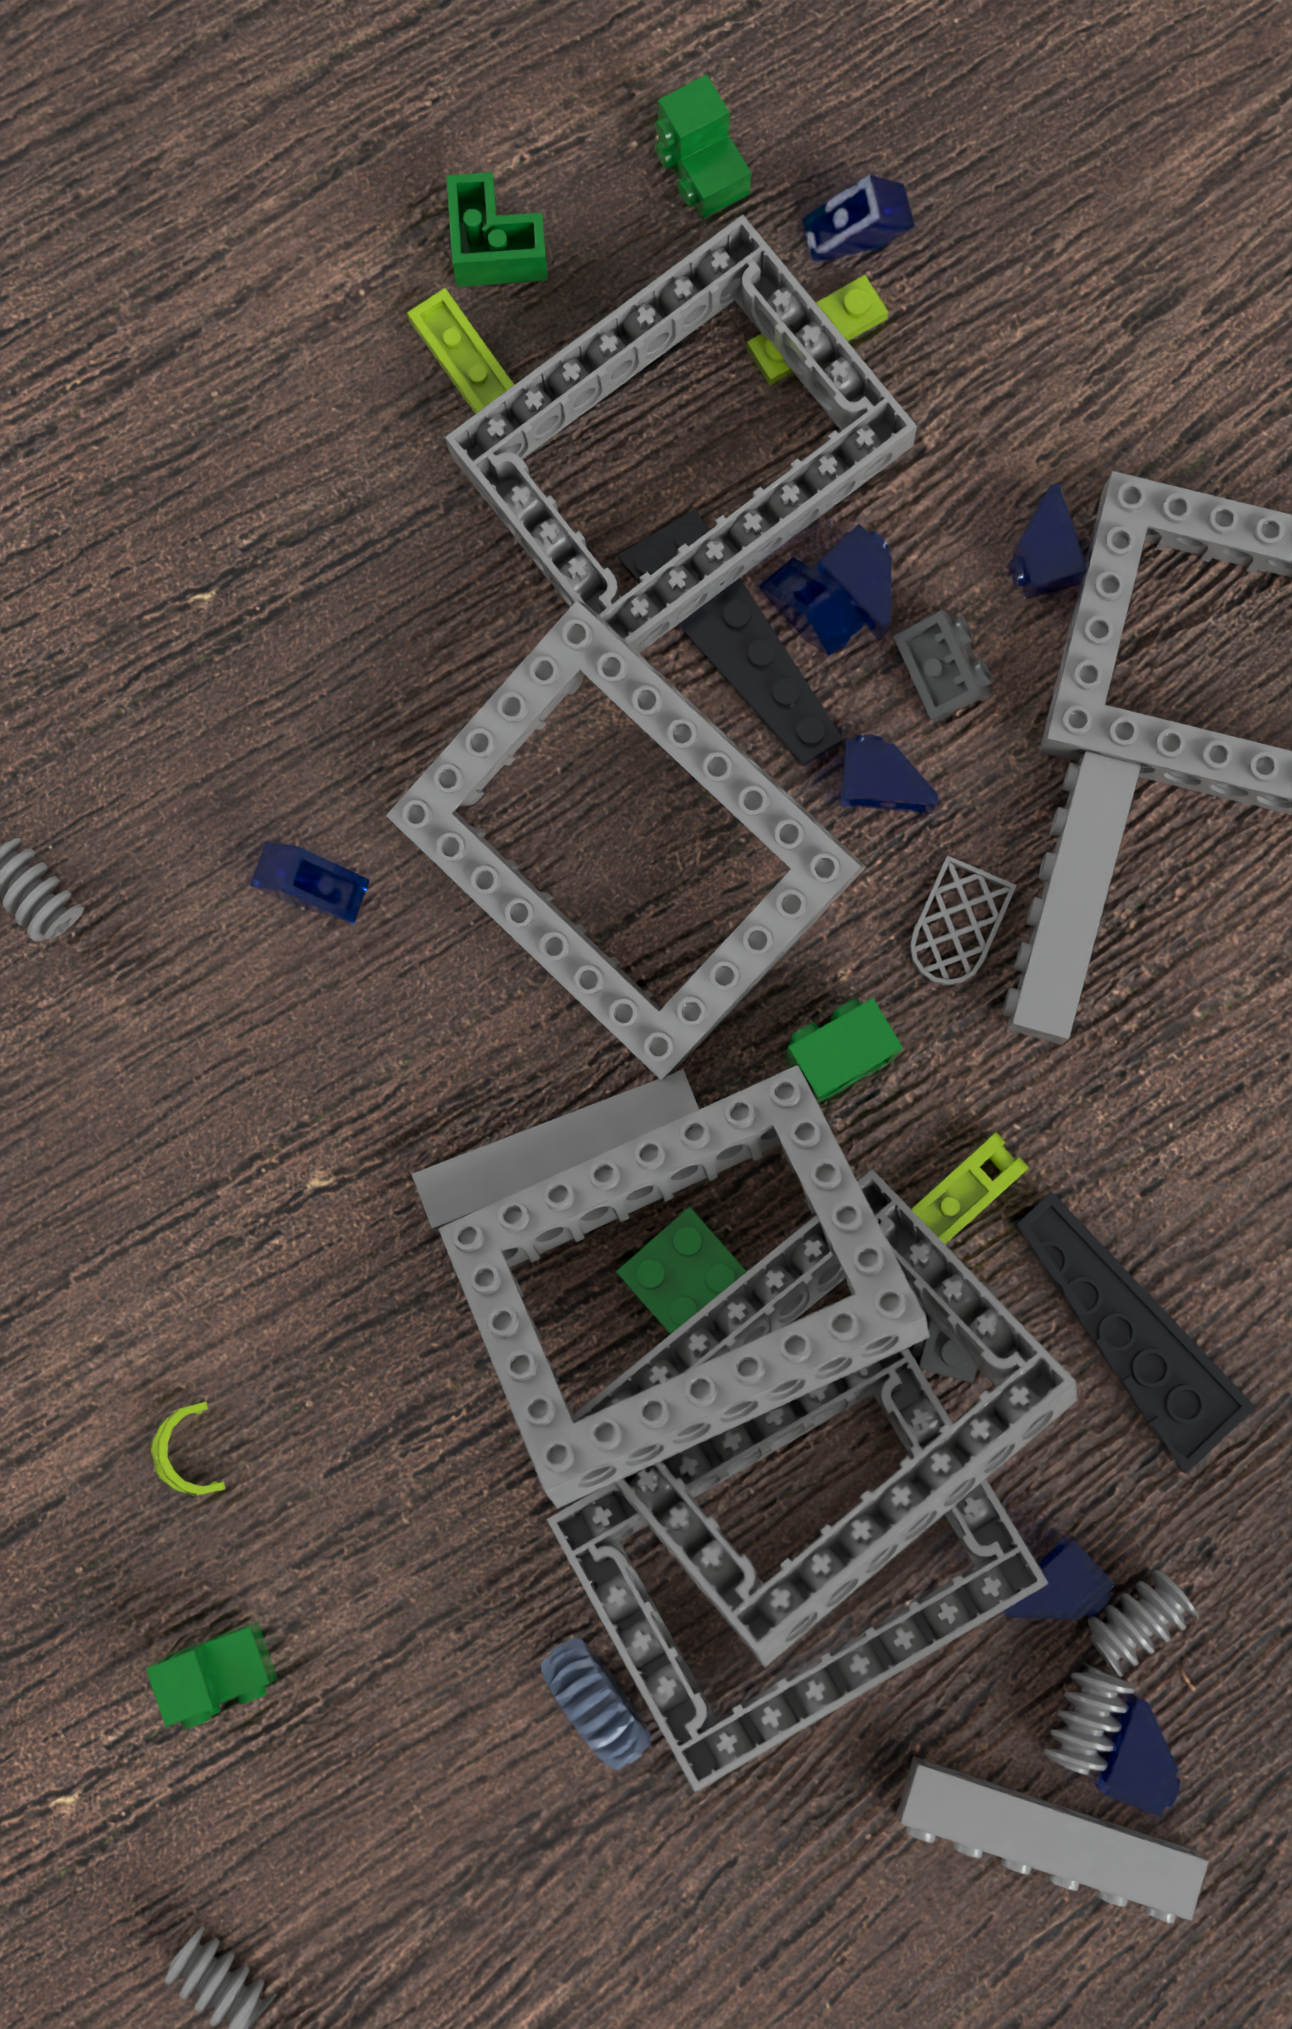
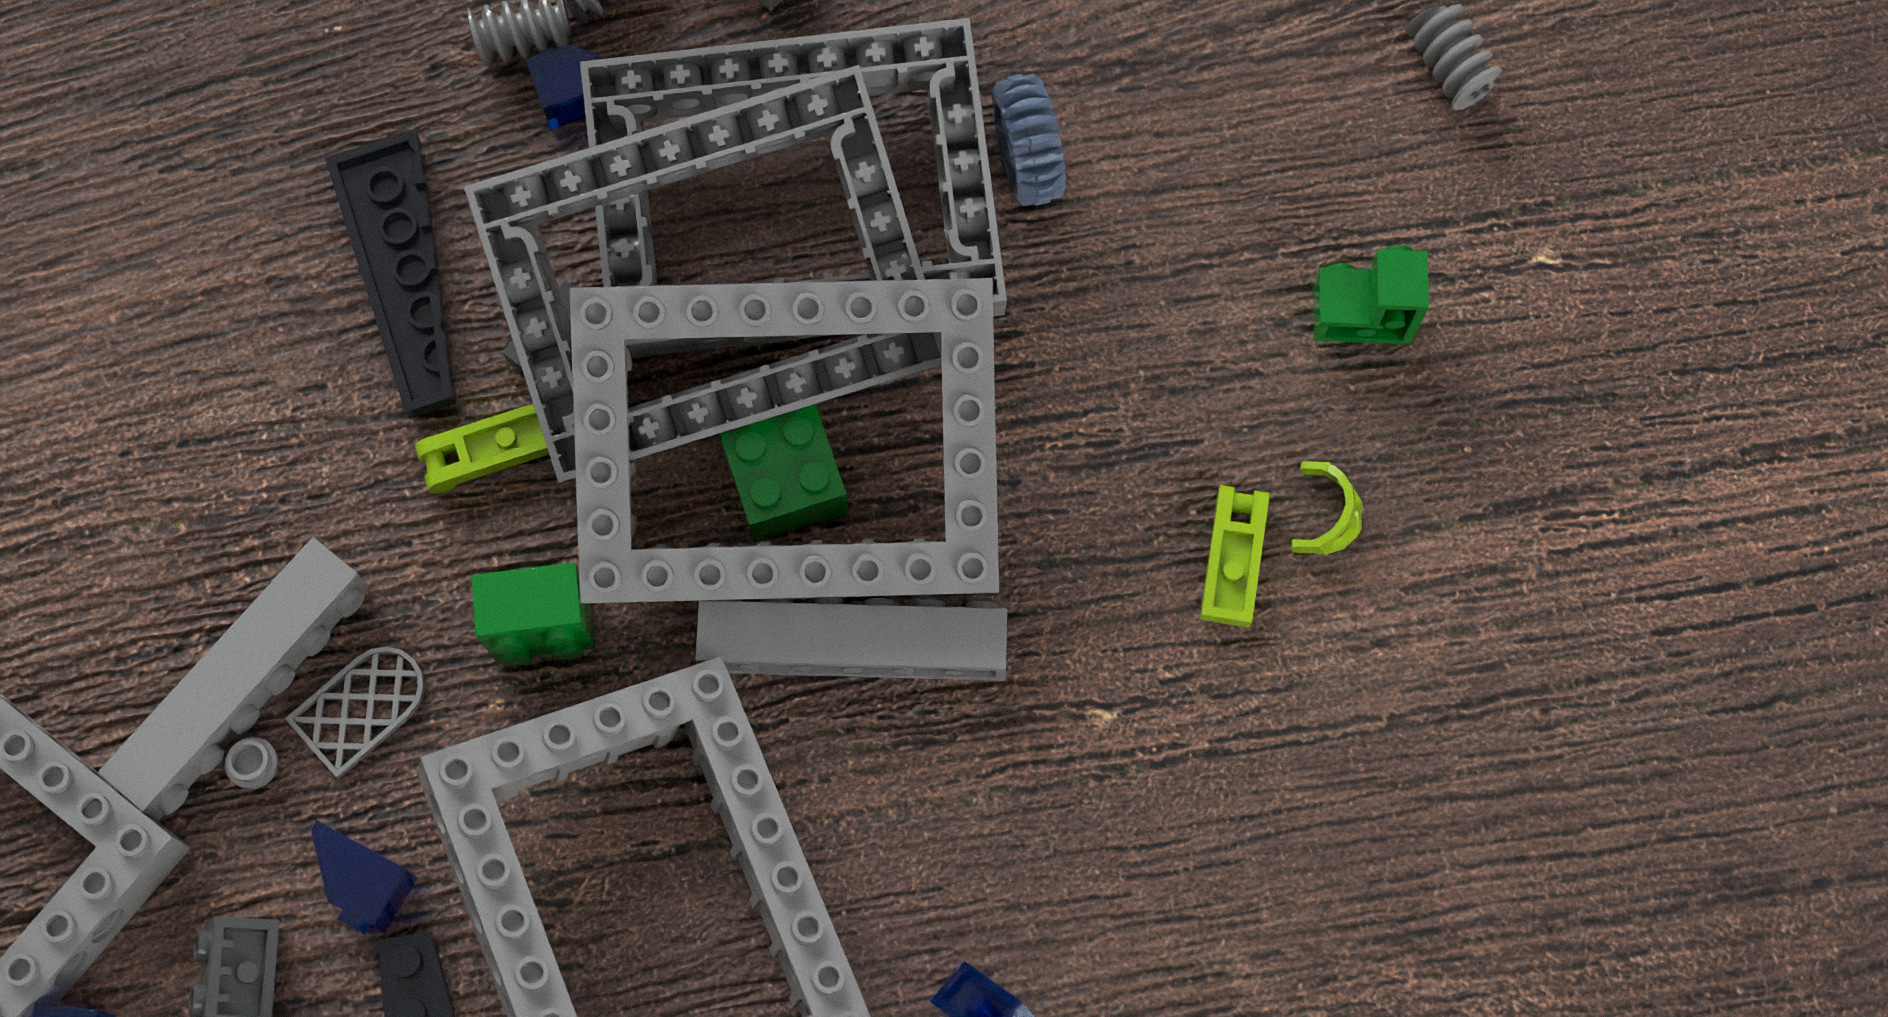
camera: 160 degrees left, 10 degrees down
none -> light grey plate [225,737,279,789]
none -> lime plate [1199,485,1270,628]

